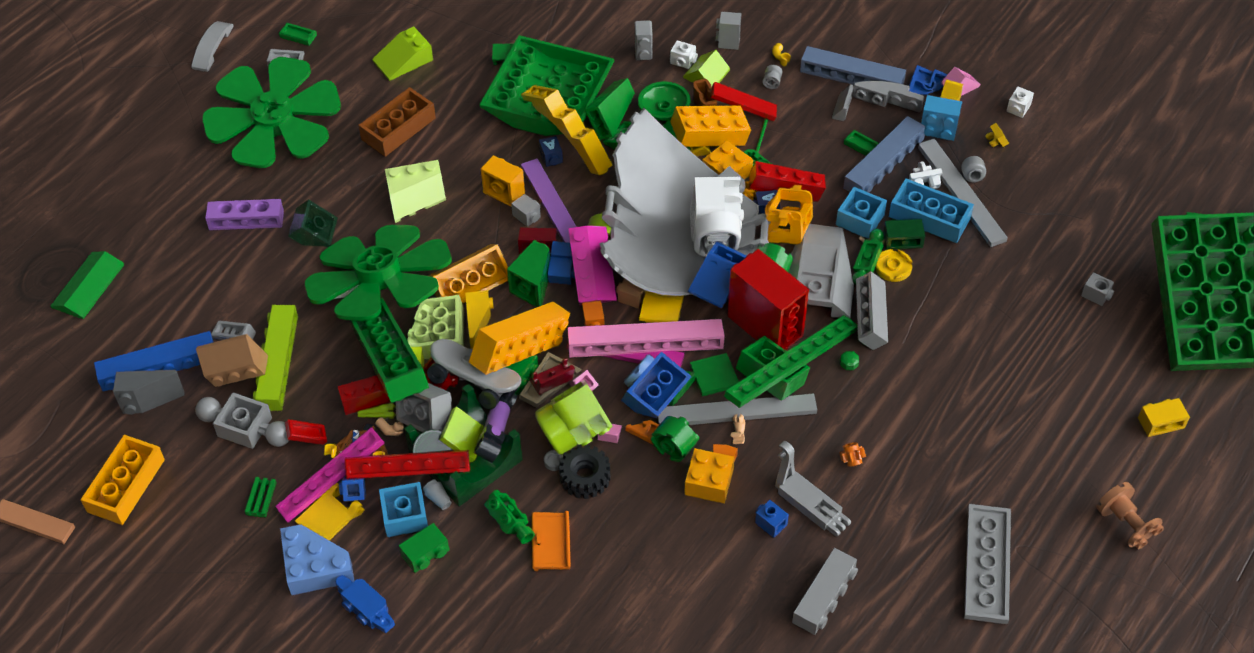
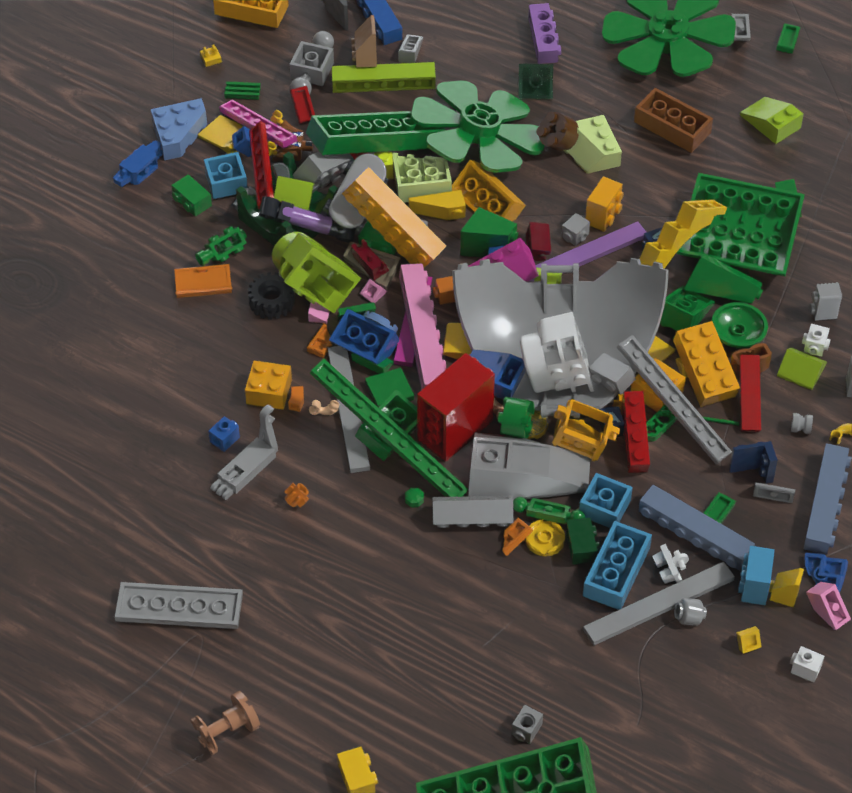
camera: 85 degrees right, 0 degrees up
green brick [651,416,700,462] -> none
light grey brick [792,548,858,635] -> none
light grey slope [852,81,924,112] -> none
none -> yellow tile [200,44,222,67]
none -> green tile [337,302,376,320]
none -> orange tile [502,517,533,556]
none -> reddish brown brick [536,112,579,151]
none -> light grey tile [617,335,732,465]
none -> dark blue bracket [729,441,778,484]

